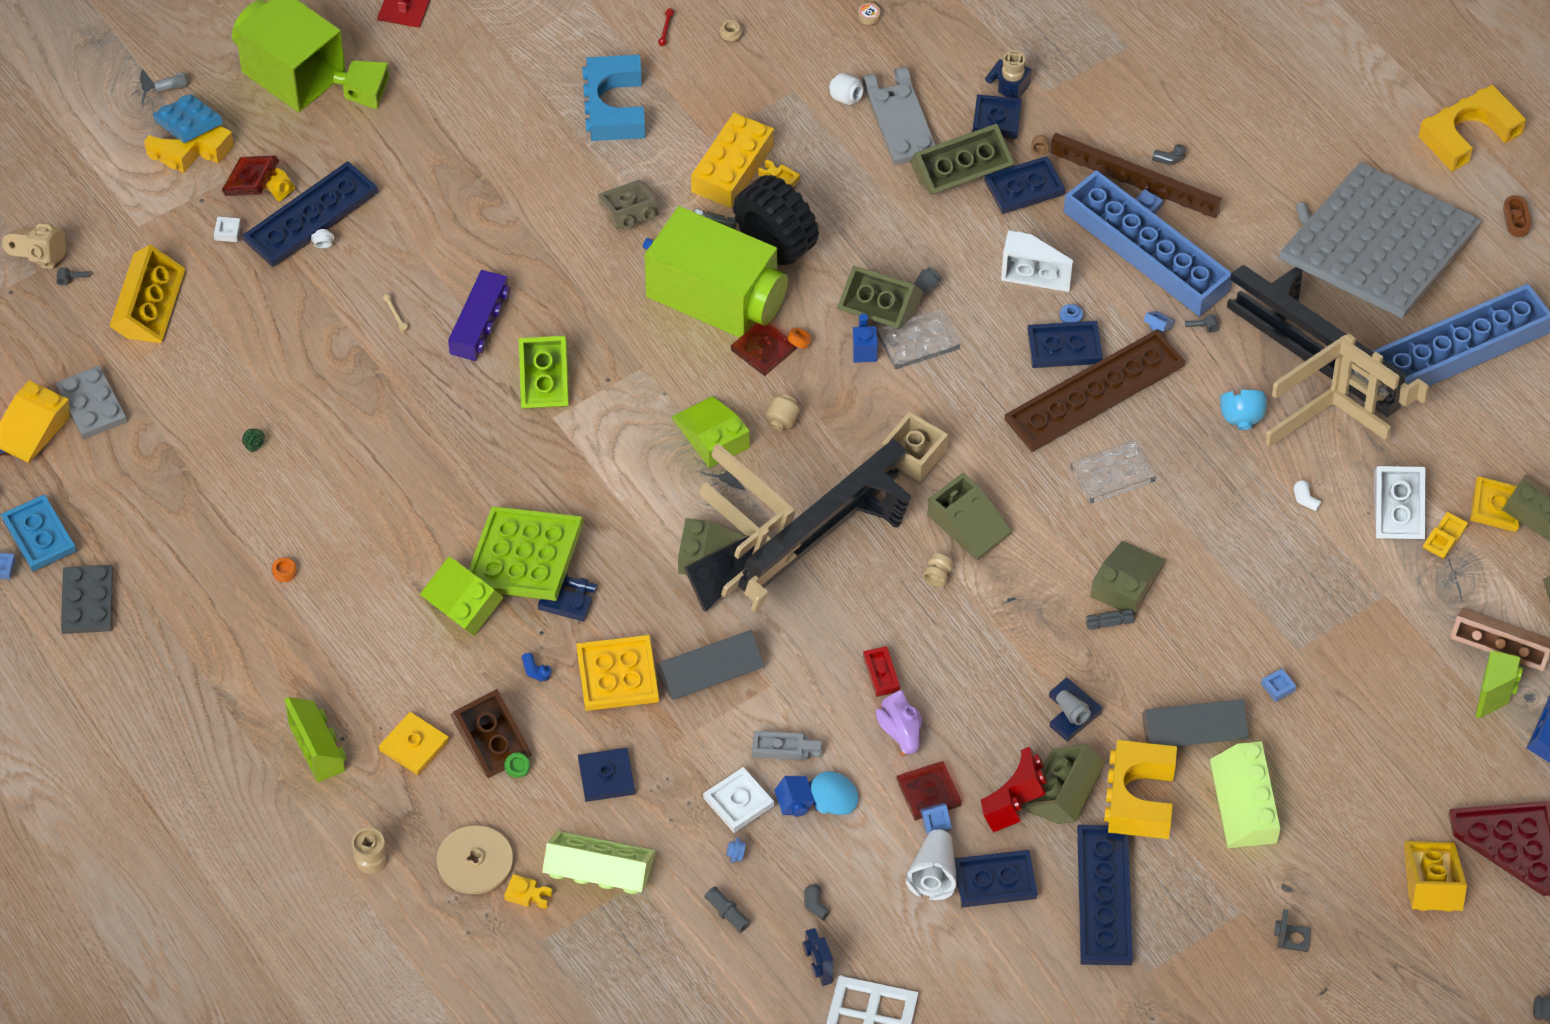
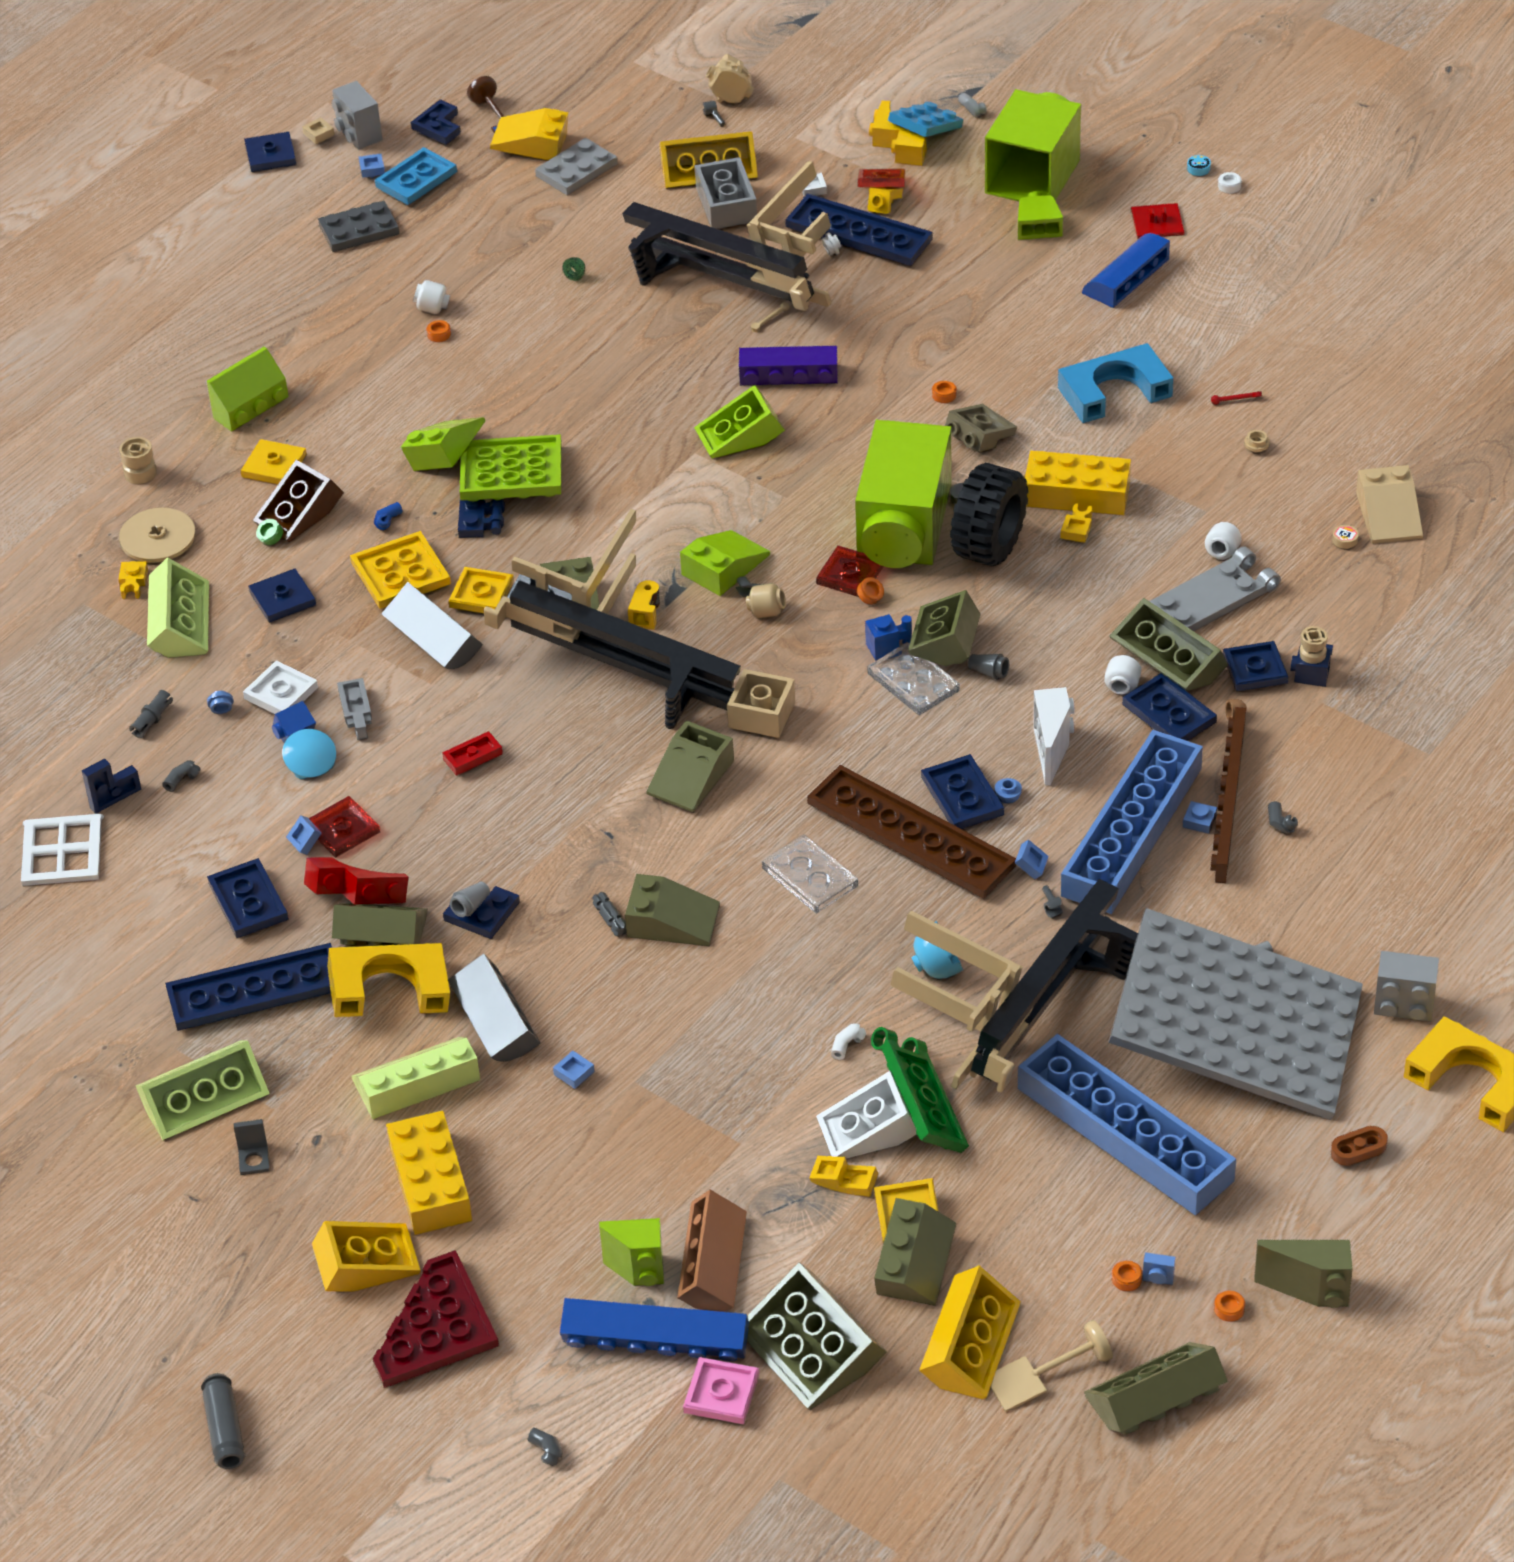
camera: 75 degrees right, 10 degrees down
lavender animal [876,690,922,756] -> none
white cone [906,829,957,901] -> none
tan wheel [922,553,953,587] -> none
none -> yellowish green slope [136,1040,270,1140]
none -> yellow brick [386,1110,472,1235]
none -> white head [413,280,450,315]
none -> yellow plate [448,567,514,613]
none -> black piece [622,161,831,311]
none -> yellow leg [628,580,660,630]
none -> light grey brick [695,157,757,229]
none -> dark grey hand [736,576,762,597]
none -> green hinge [871,1027,969,1153]
none -> orange tile [932,381,957,403]
none -> blue brick [1082,233,1170,308]
none -> white head [1104,655,1141,695]
none -> light grey brick [1374,951,1439,1022]

